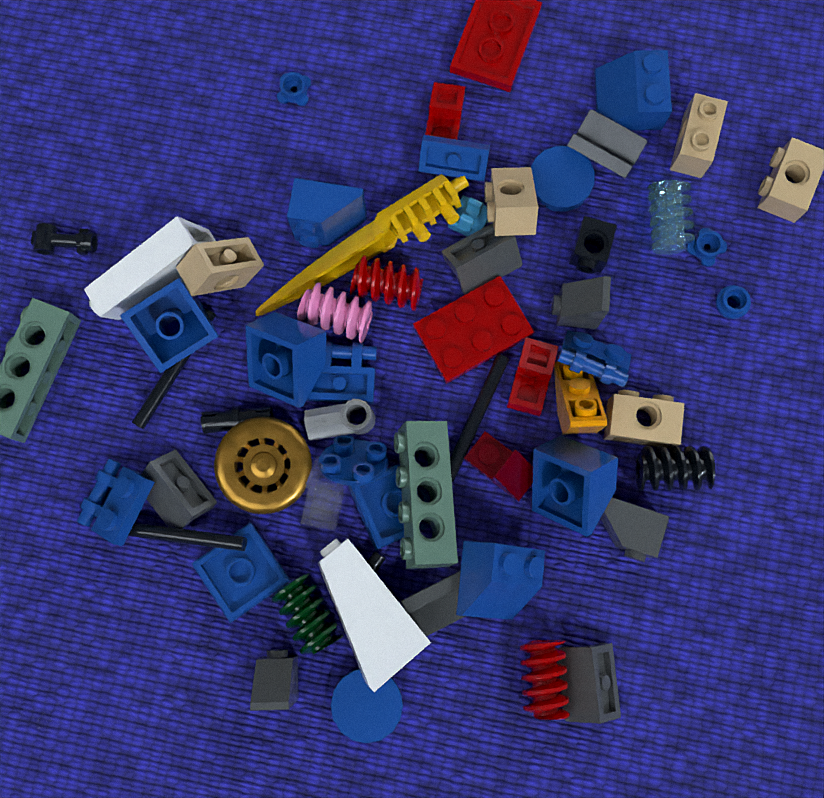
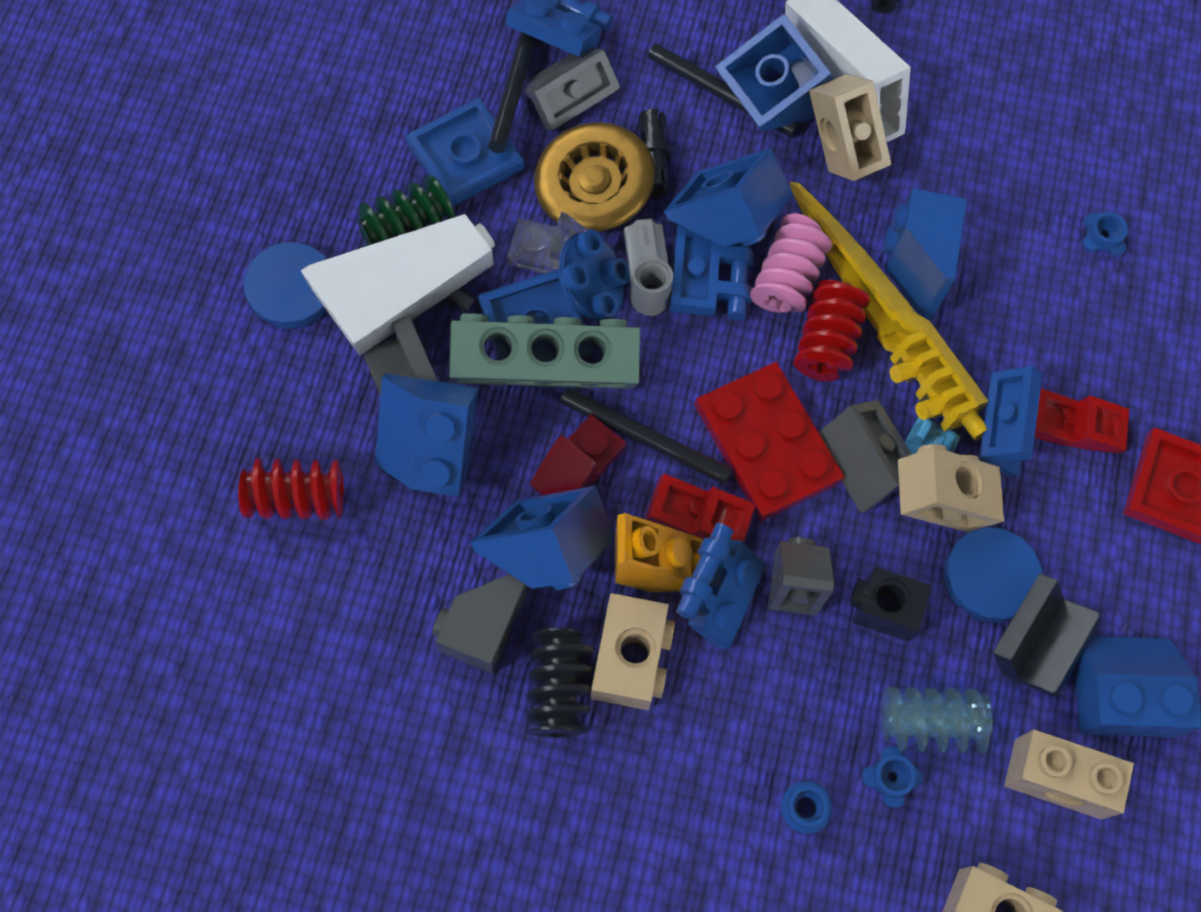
camera: 85 degrees right, 10 degrees down
dark grey slope [250,649,299,711] -> none
dark grey panel [557,643,621,724] -> none

